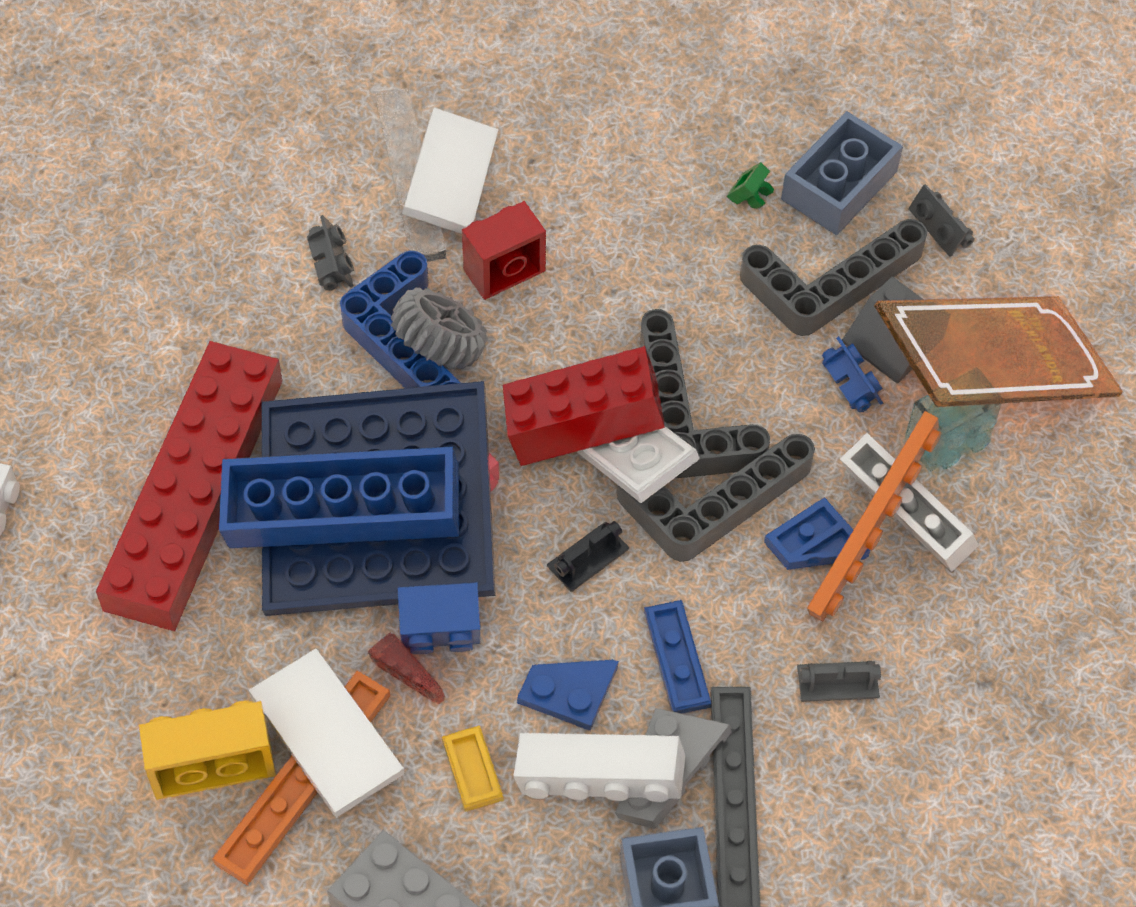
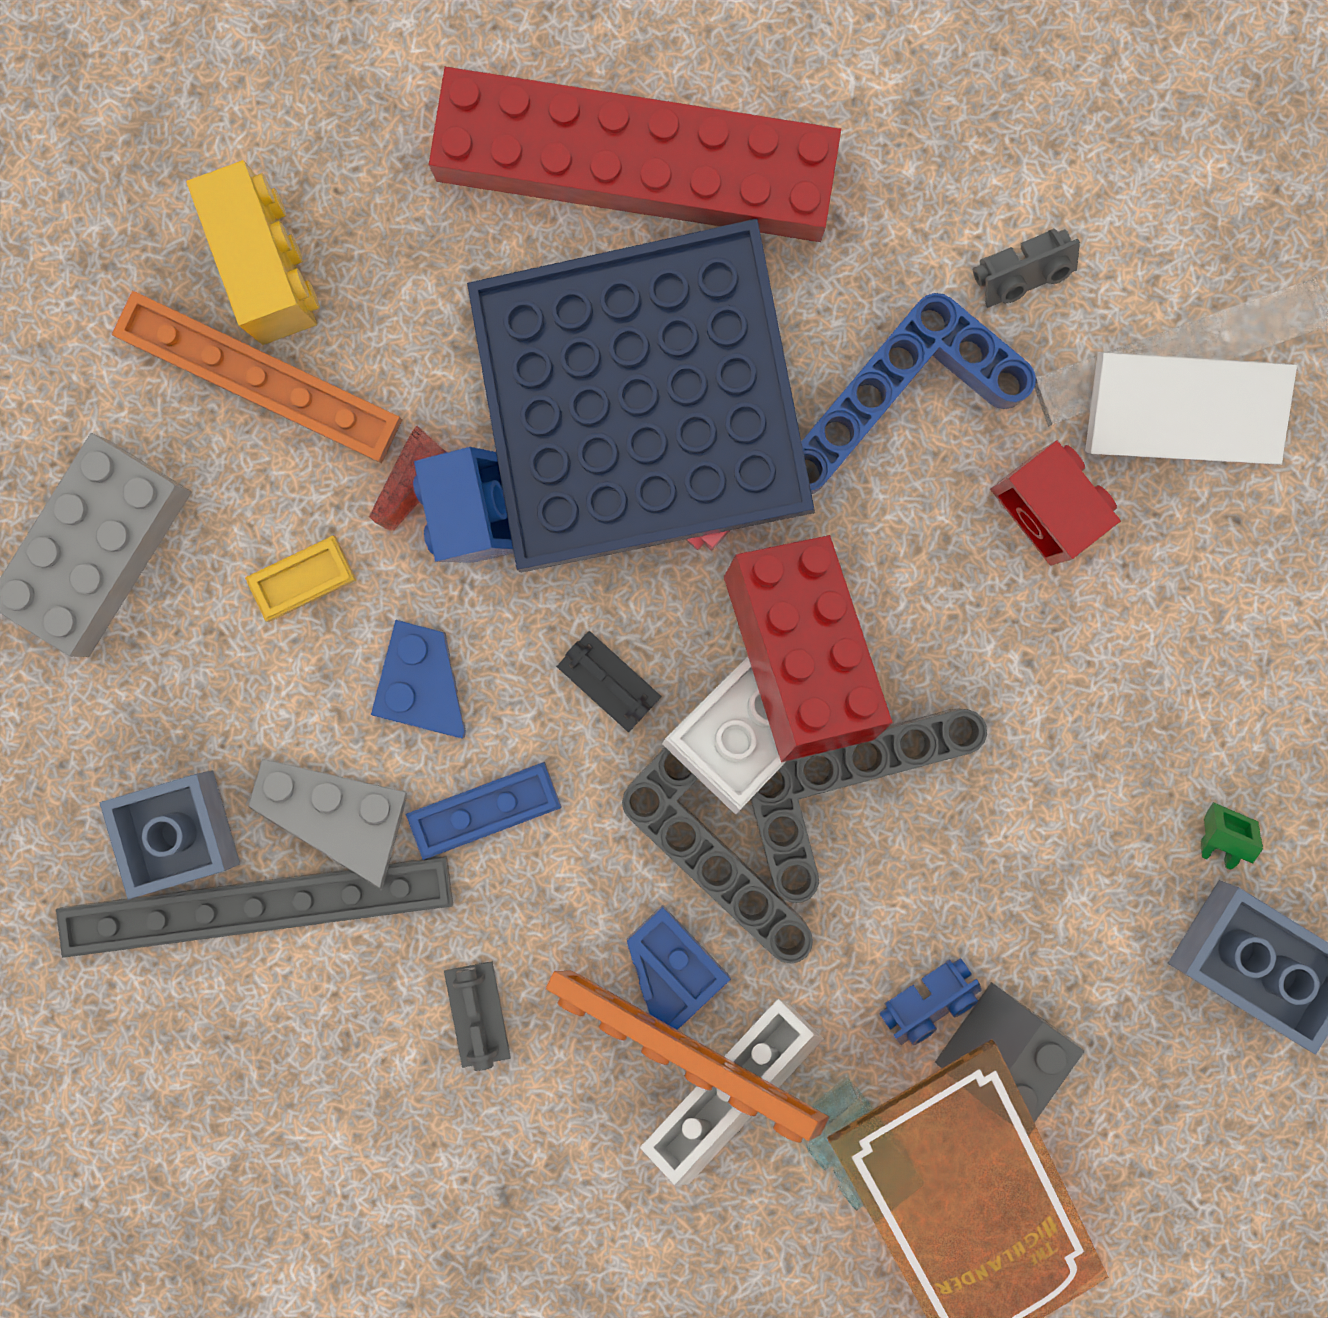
camera: 85 degrees right, 30 degrees up
blue brick [219,447,459,549] -> none
white tile [249,649,404,818] -> none
light grey gear [391,288,488,369] -> none
white brick [513,733,685,802] -> none
dark grey beam [740,219,927,336] -> none
dark grey hinge [908,184,975,257] -> none

